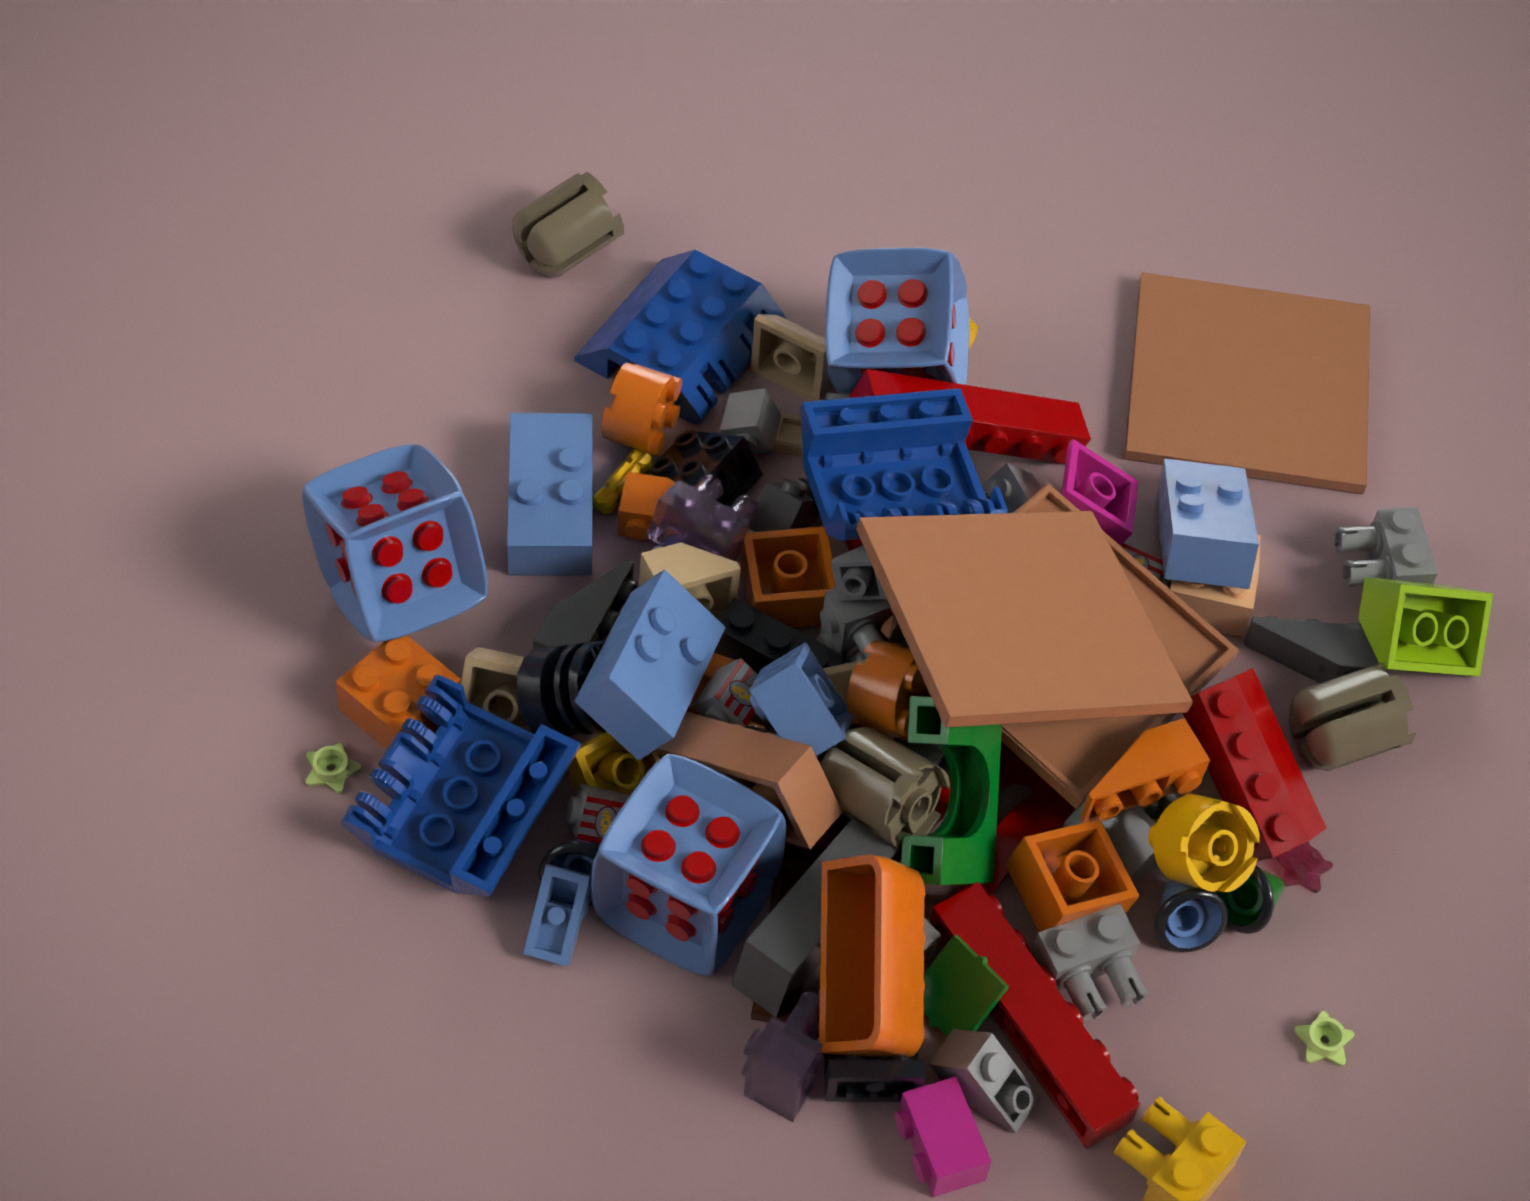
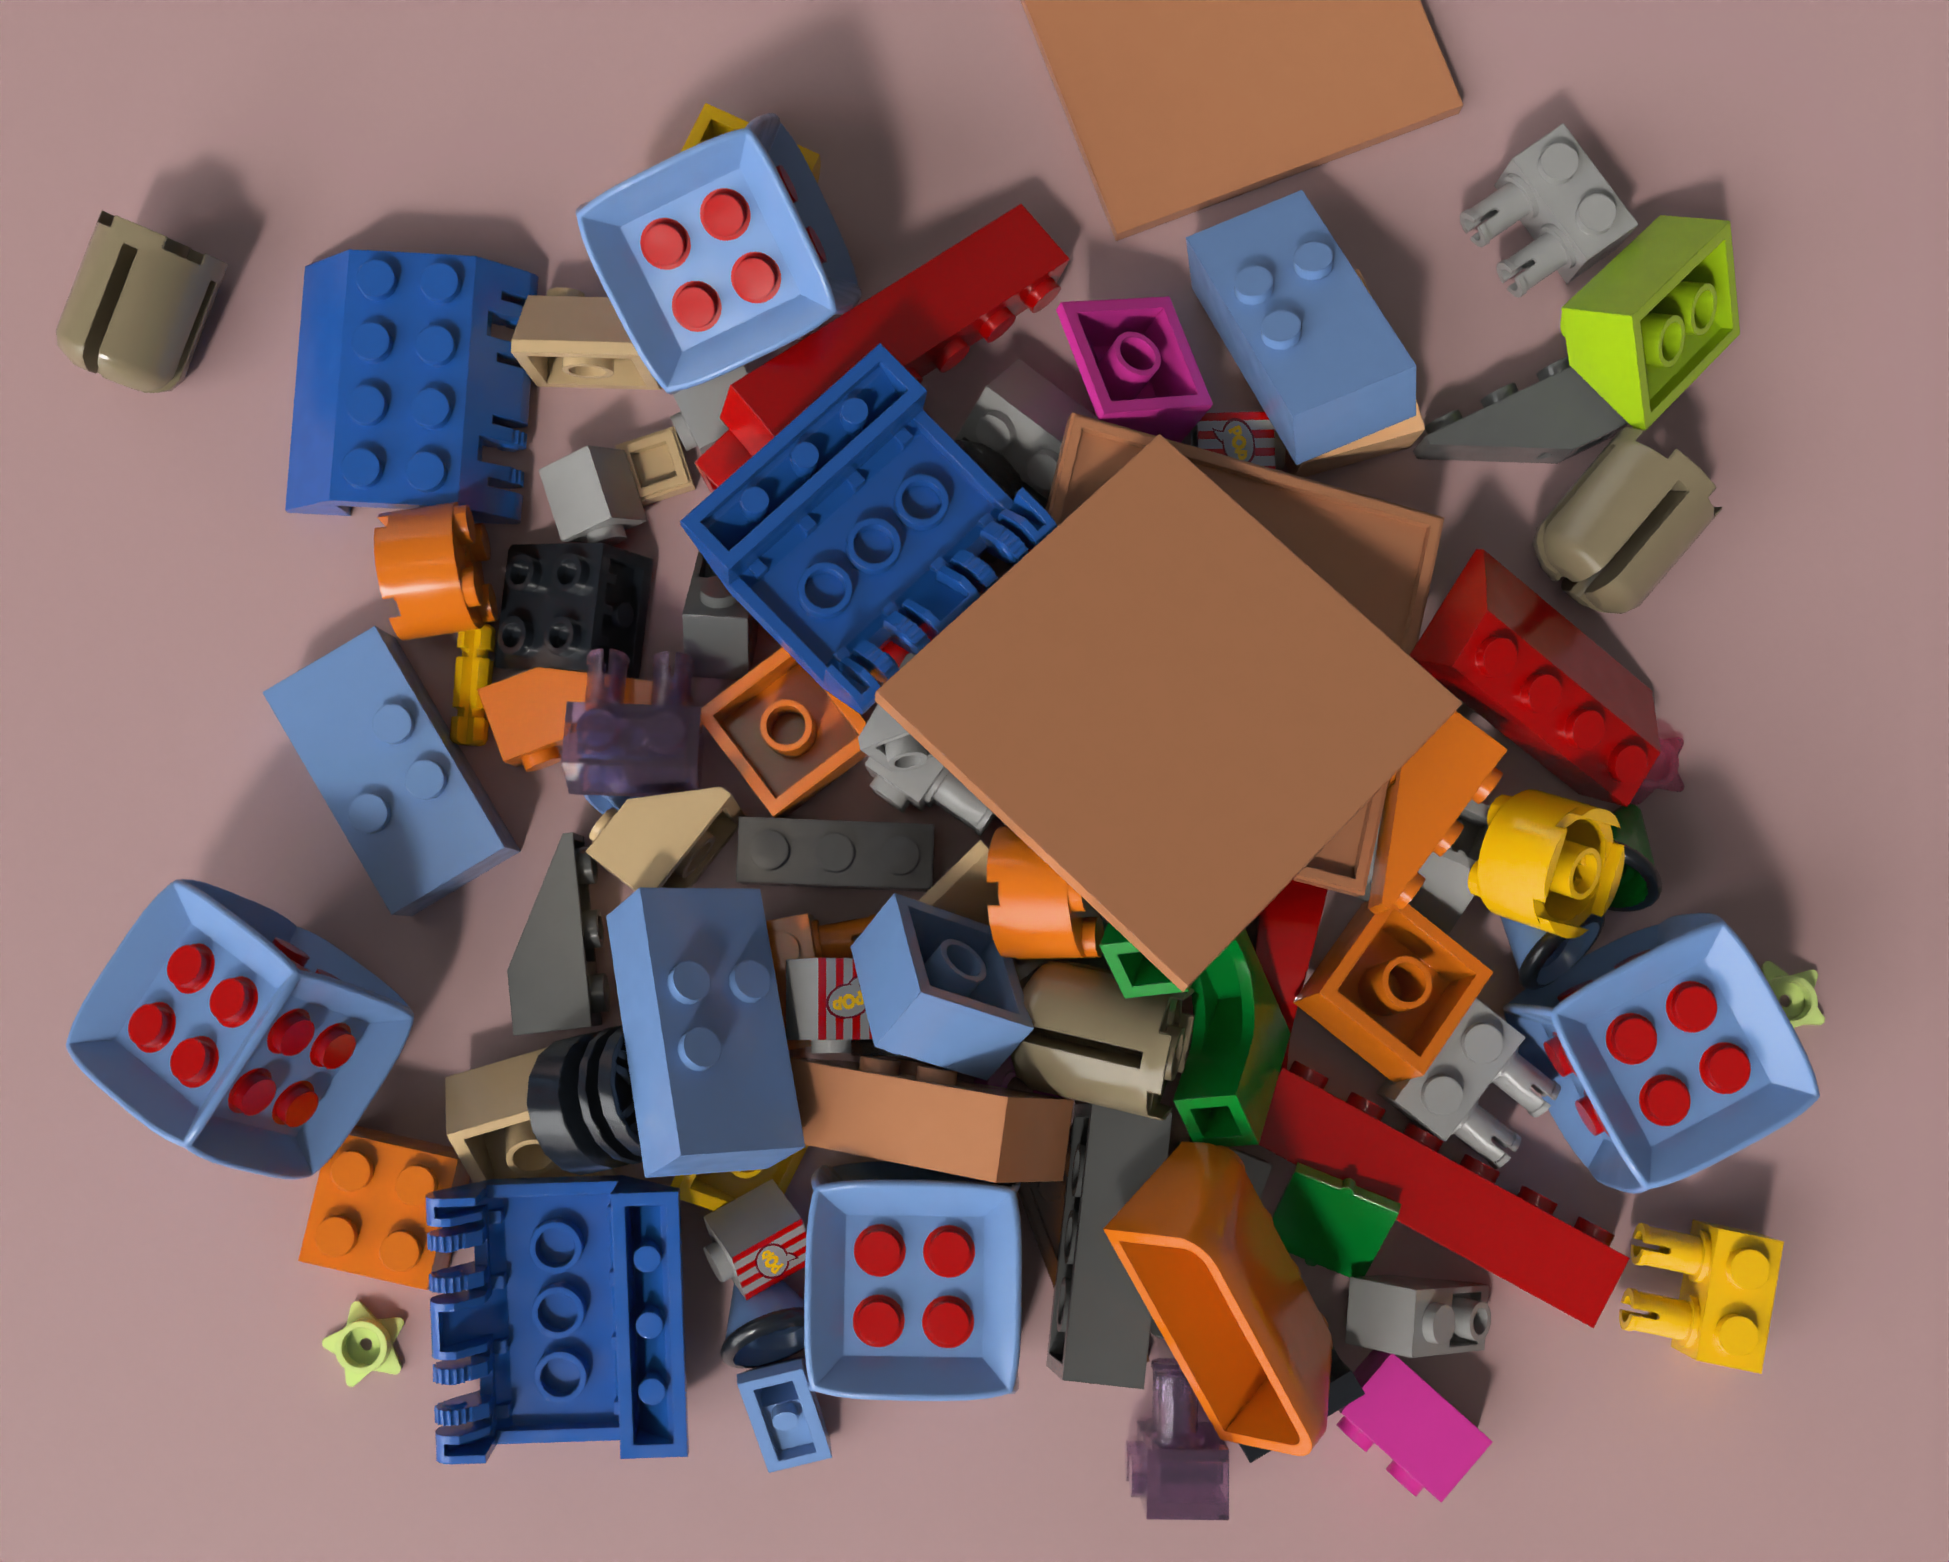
camera: 25 degrees left, 30 degrees up
none -> medium blue piece [1503,913,1820,1194]

